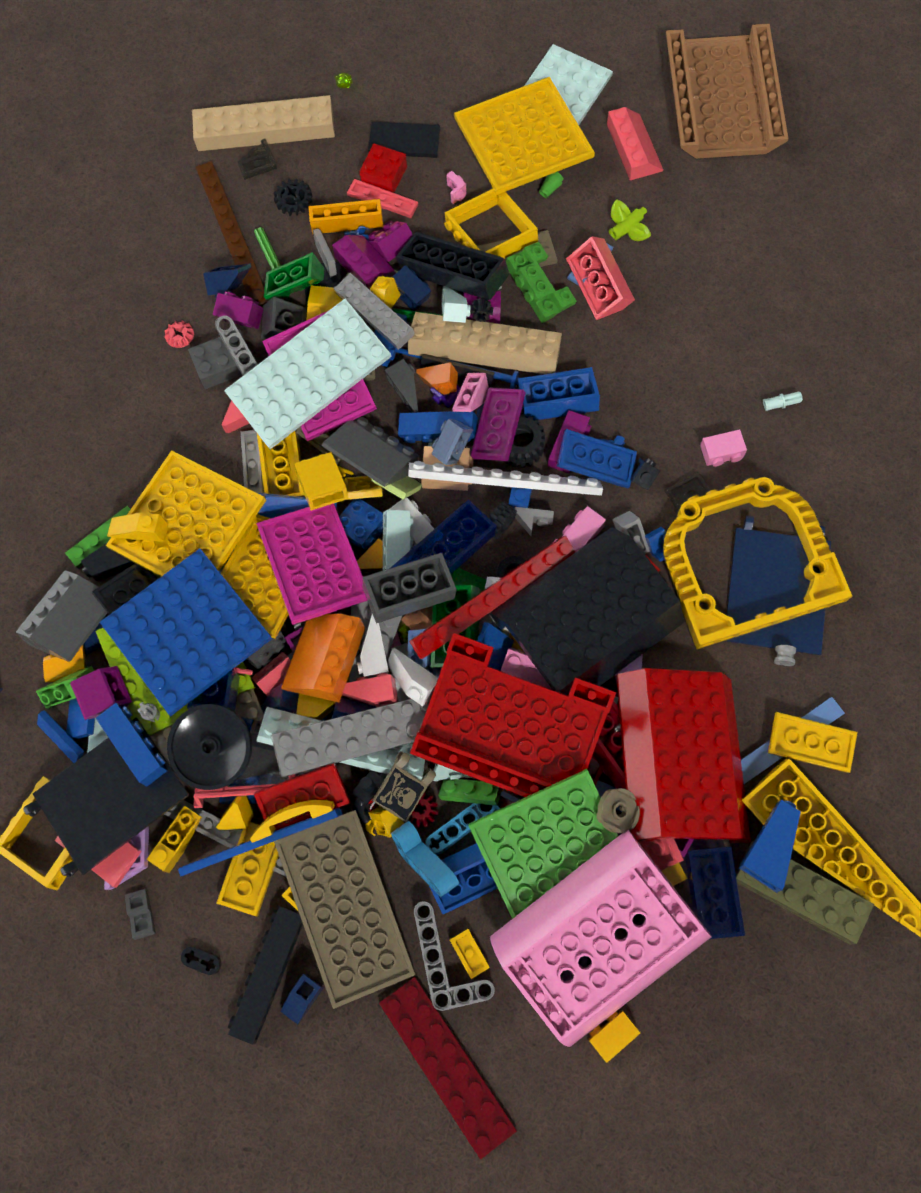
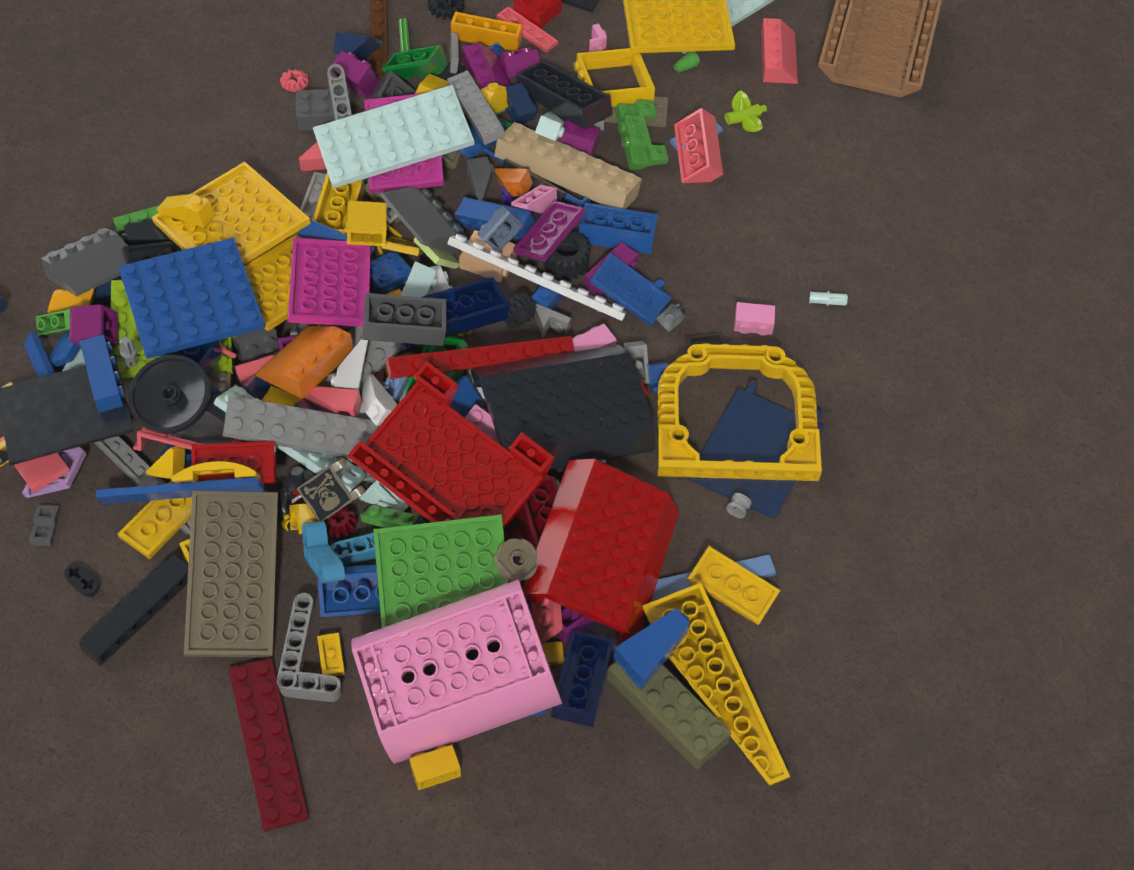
camera: 10 degrees right, 15 degrees down
yellow slope [147,805,202,873] -> none
dark blue slope [280,974,324,1025] -> none
black gear [470,298,493,322] -> none

